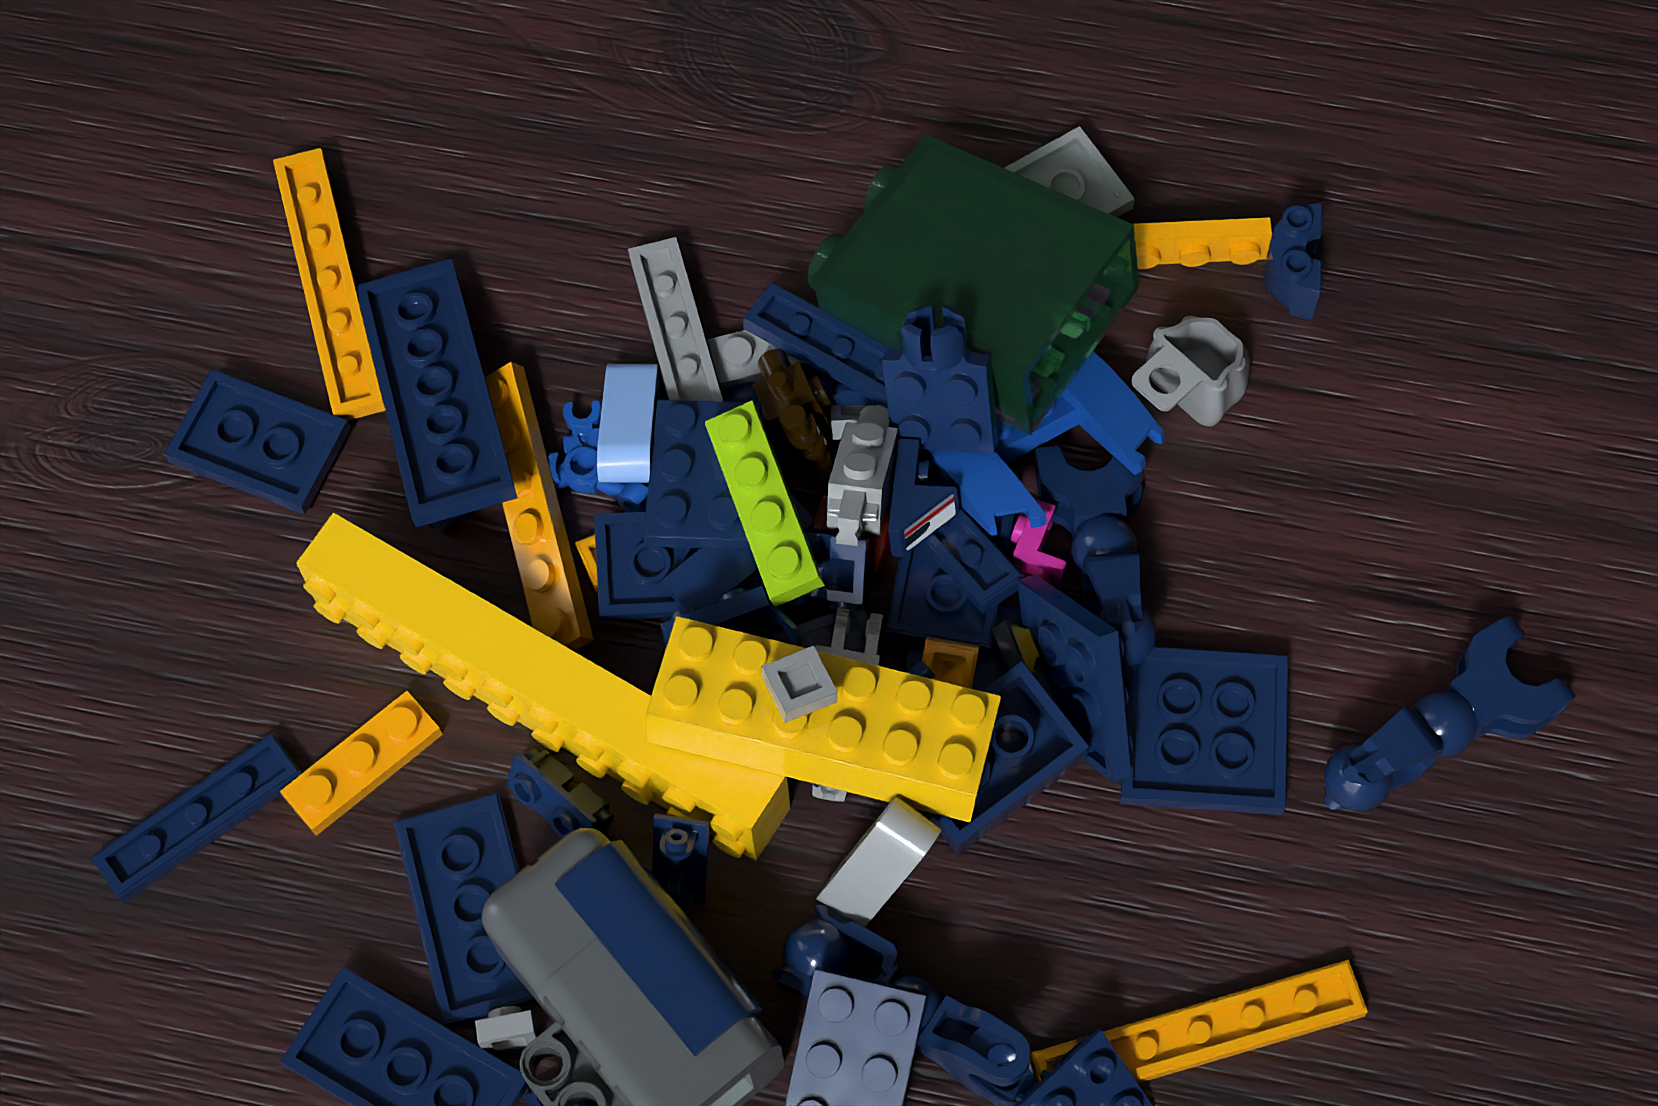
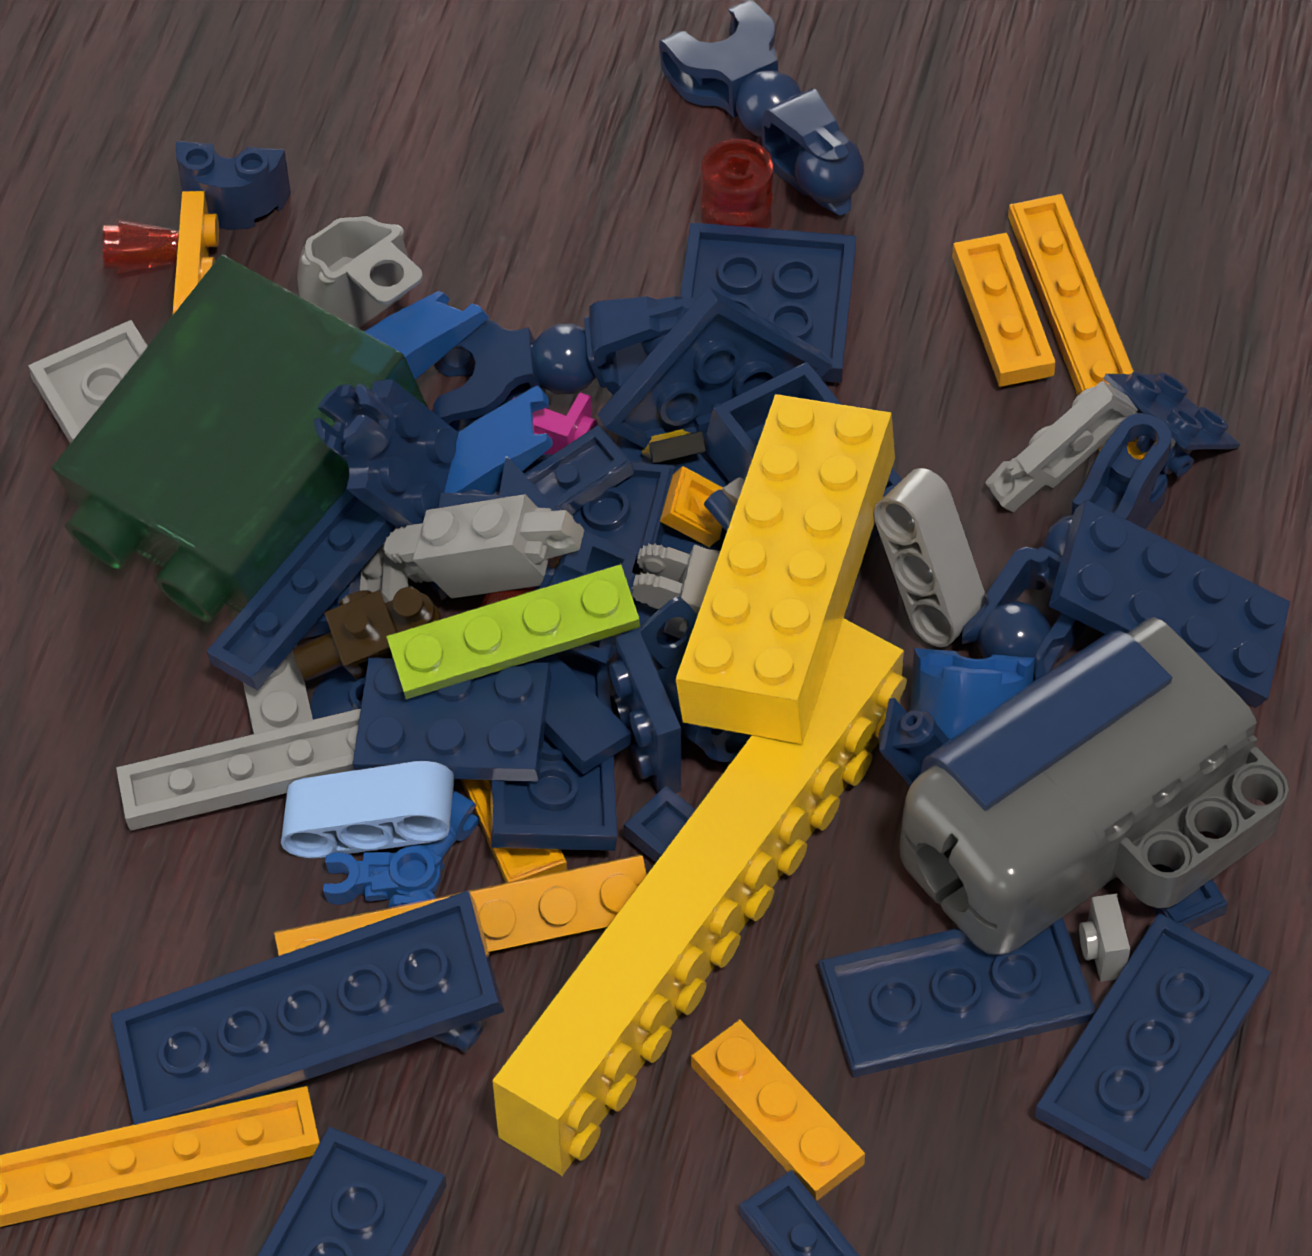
camera: 90 degrees left, 10 degrees down
hinge [506,747,614,838] -> none
light grey plate [761,645,838,723] -> none
none -> clear red cone [102,218,179,274]
none -> dark blue plate [624,786,696,862]
none -> clear red wheel [701,138,773,229]
none -> blue cylinder [909,648,1035,740]
none -> light orange plate [952,233,1056,387]
none -> light grey hinge [985,381,1138,512]

